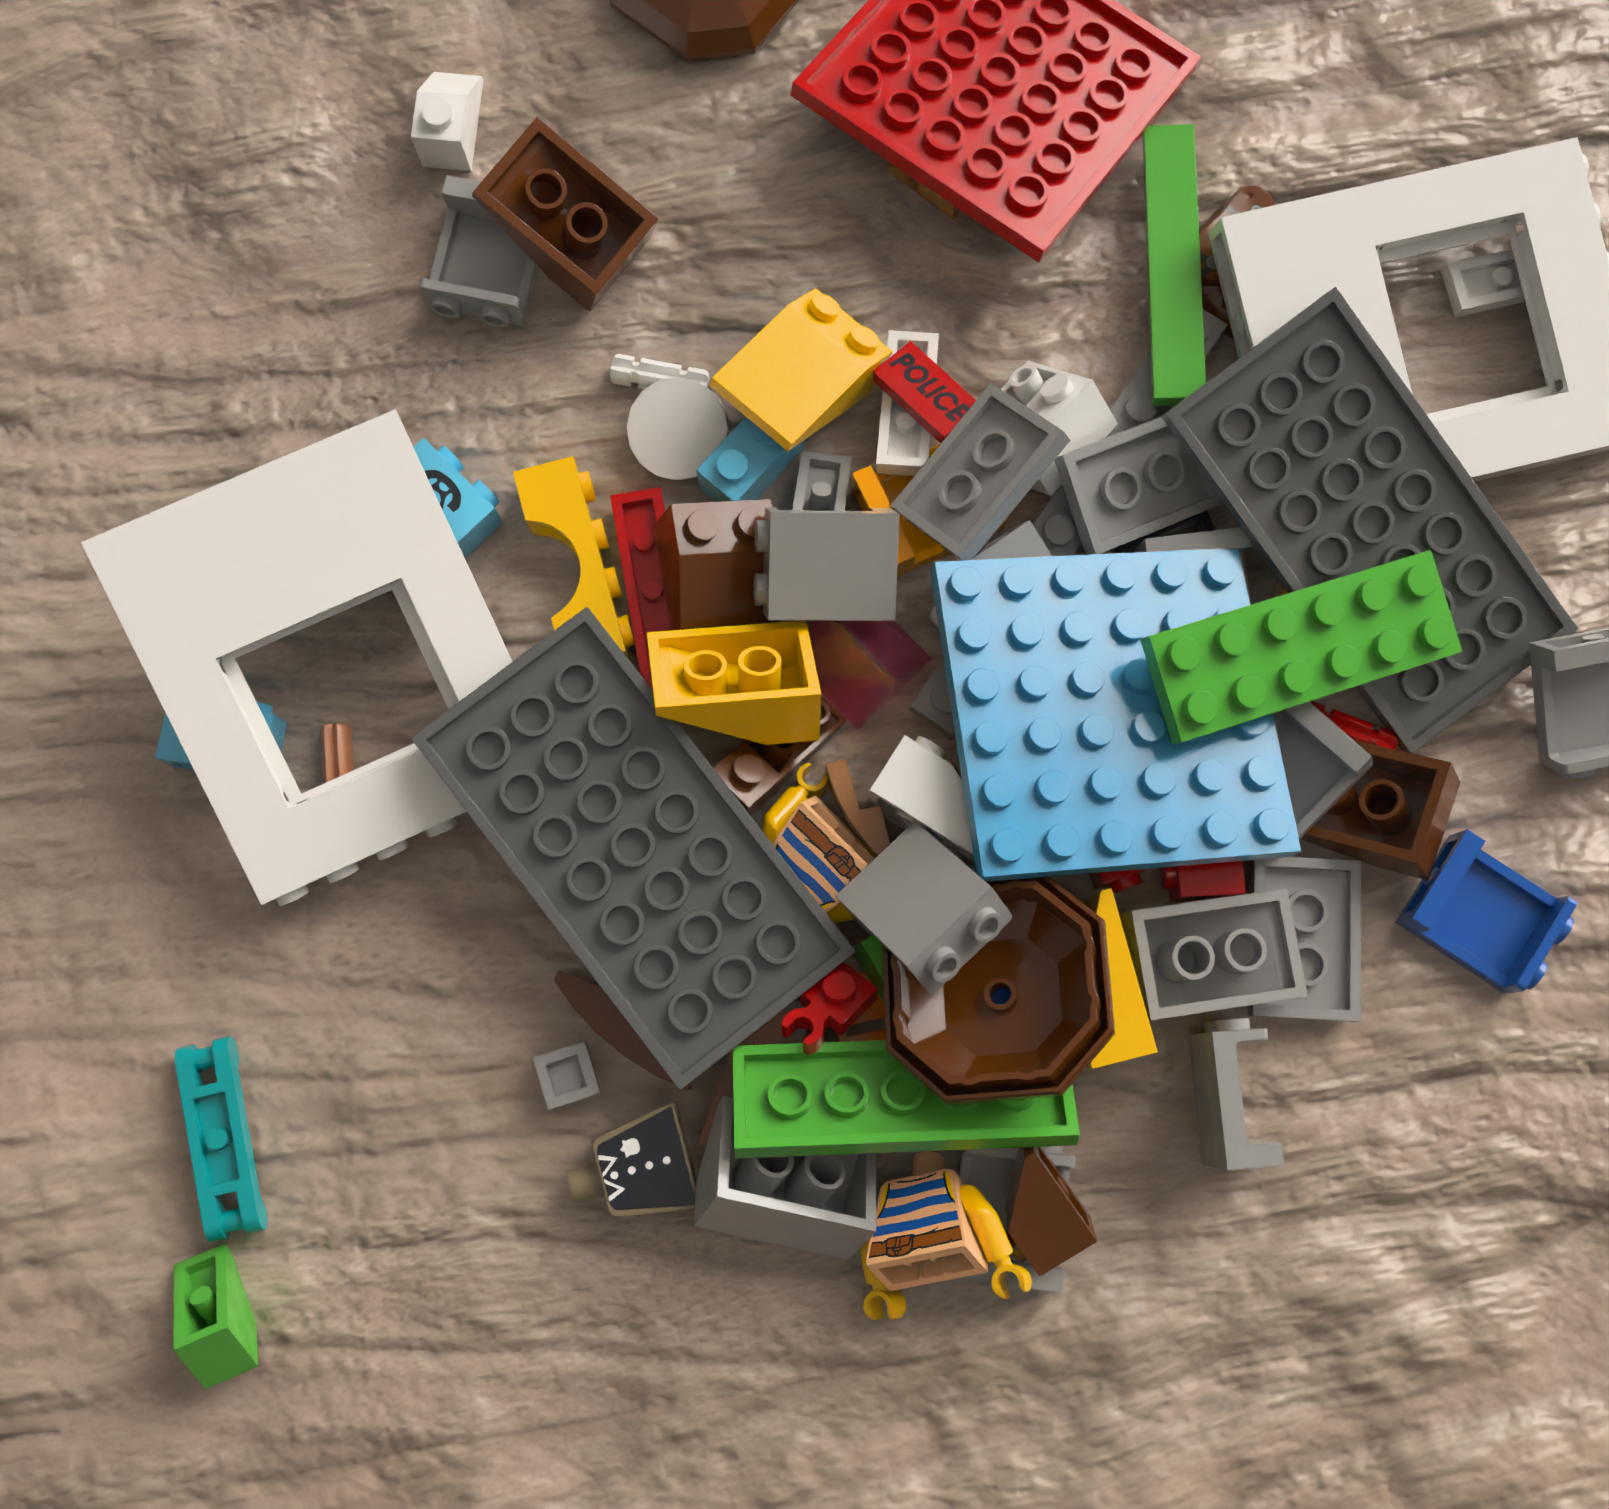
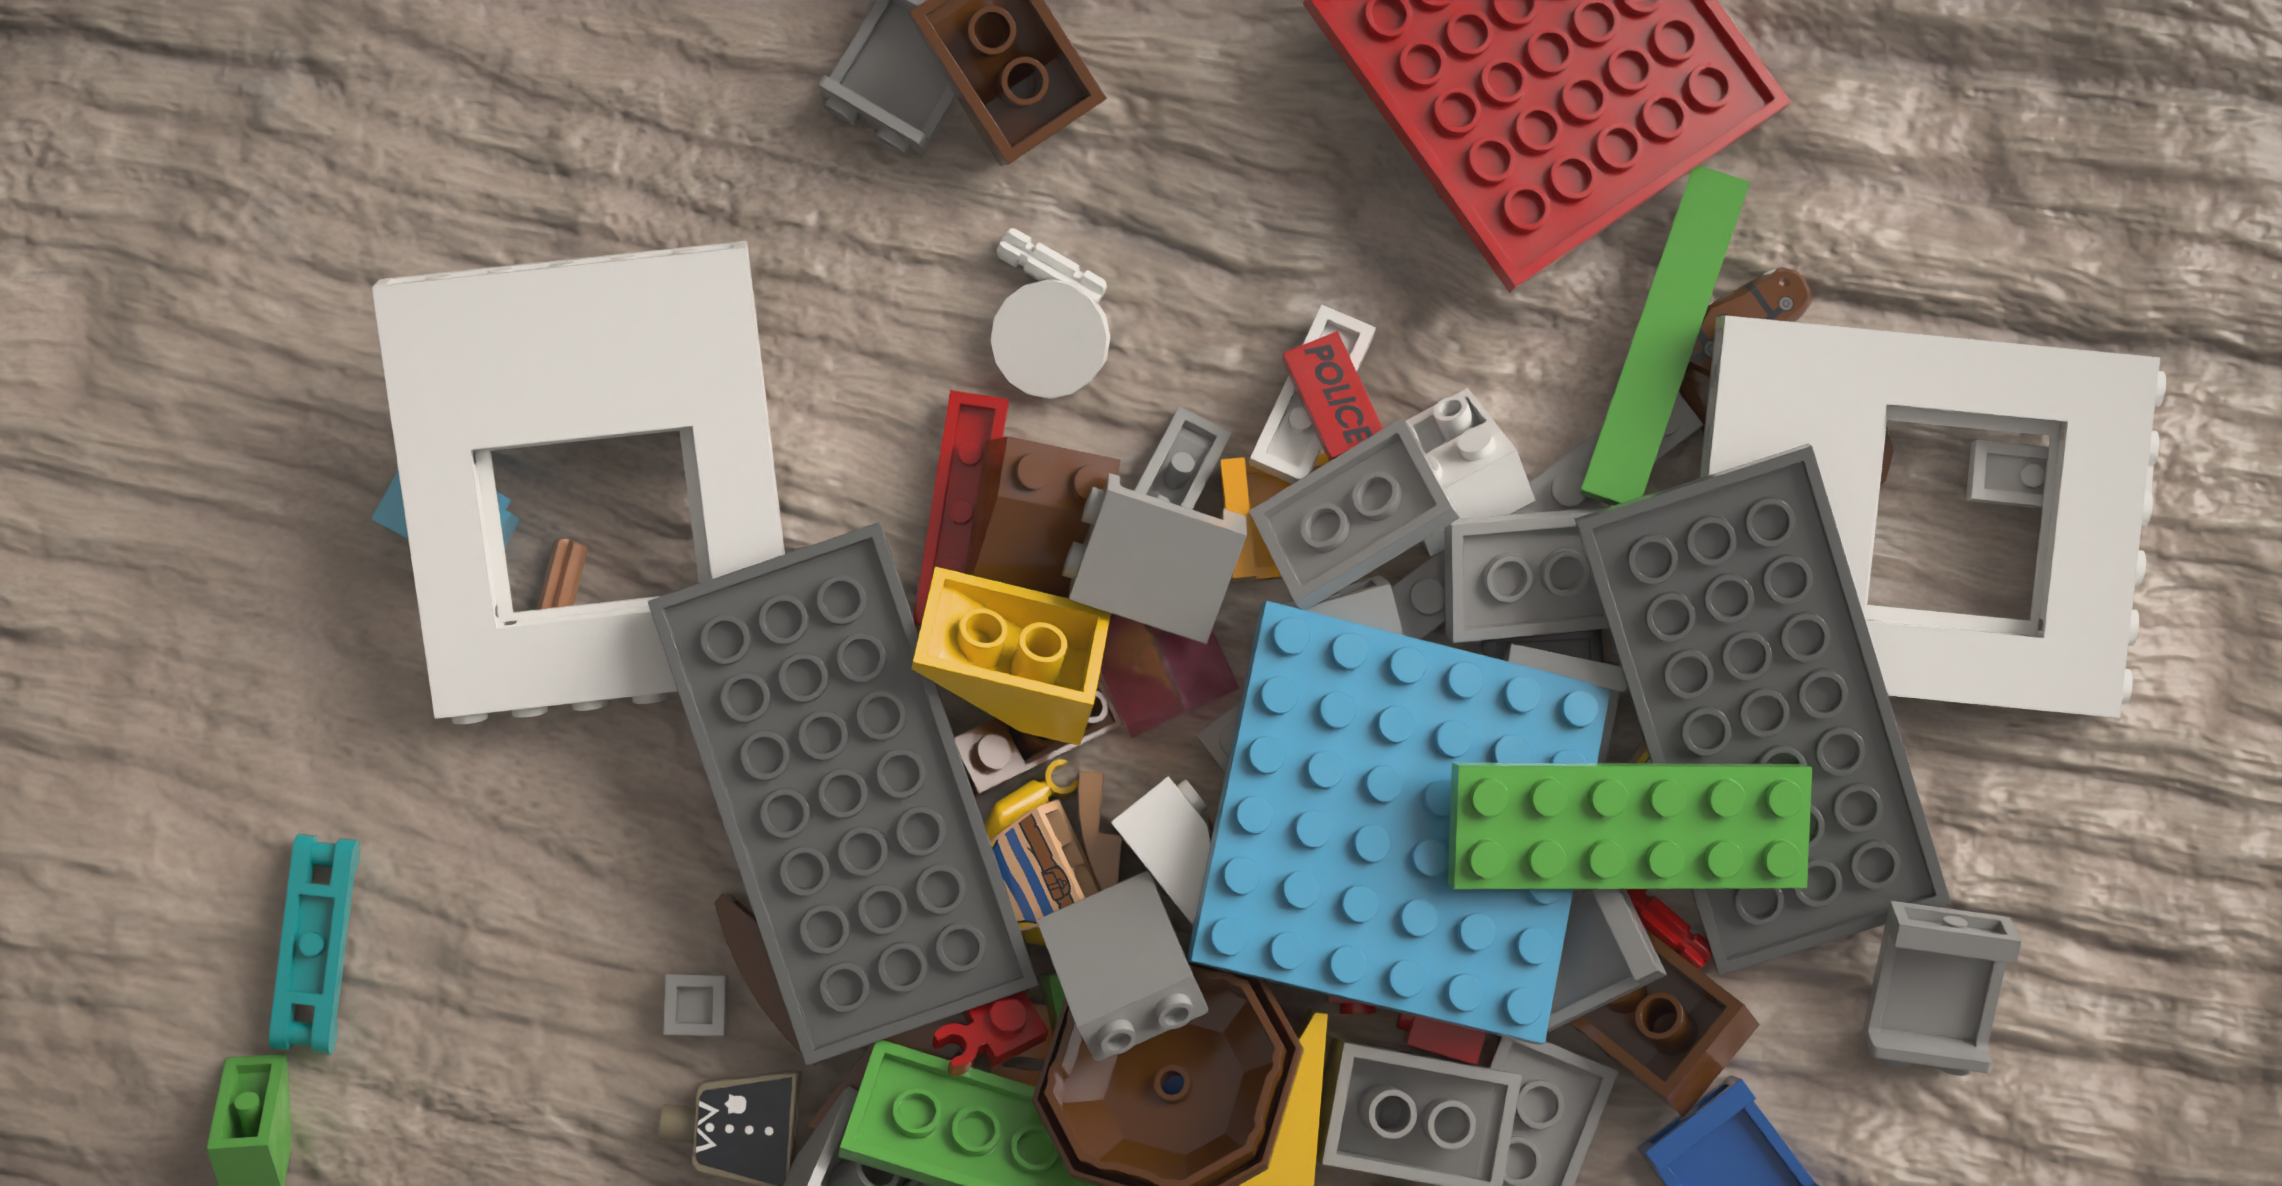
camera: 20 degrees right, 5 degrees up
medium azure brick [413,437,503,559] -> none
yellow arch [513,456,635,661] -> none
medium azure brick [696,416,804,502] -> none
yellow slope [709,288,893,452] -> none

